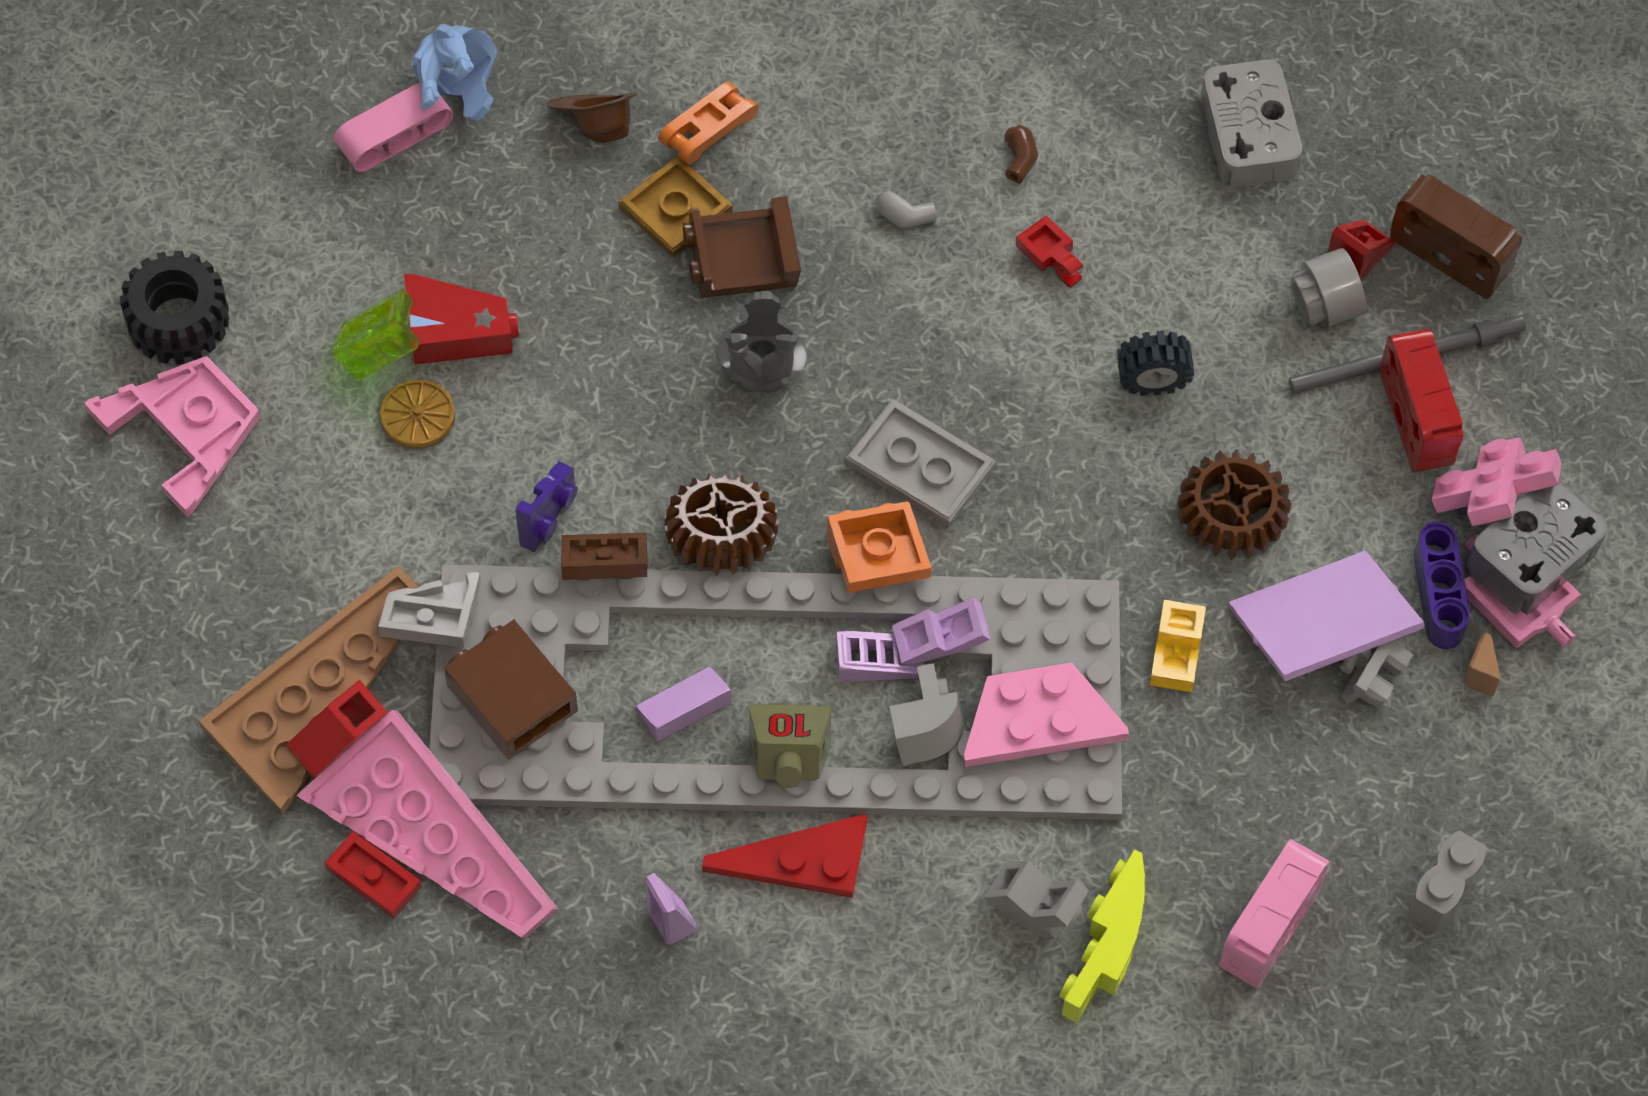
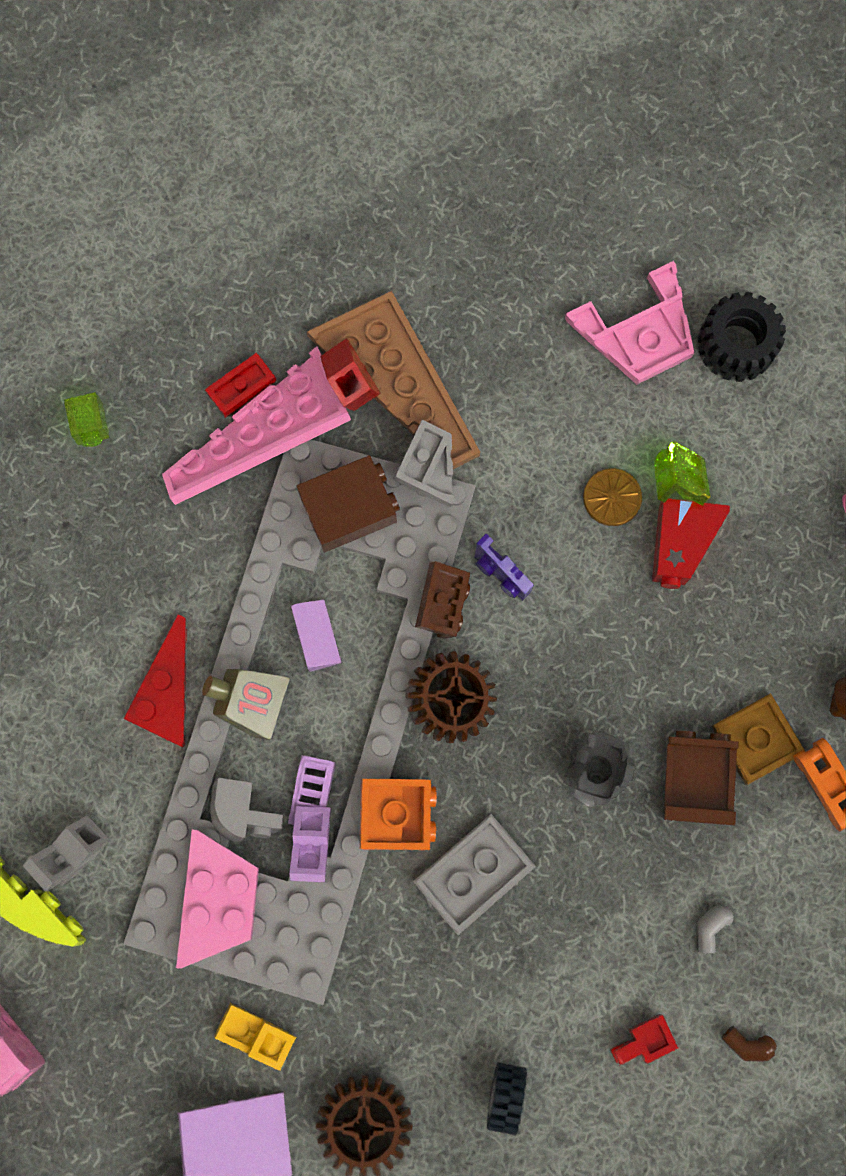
camera: 105 degrees right, 15 degrees up
lavender slope [645,873,697,945] -> none
none -> clear neon green brick [64,392,110,447]

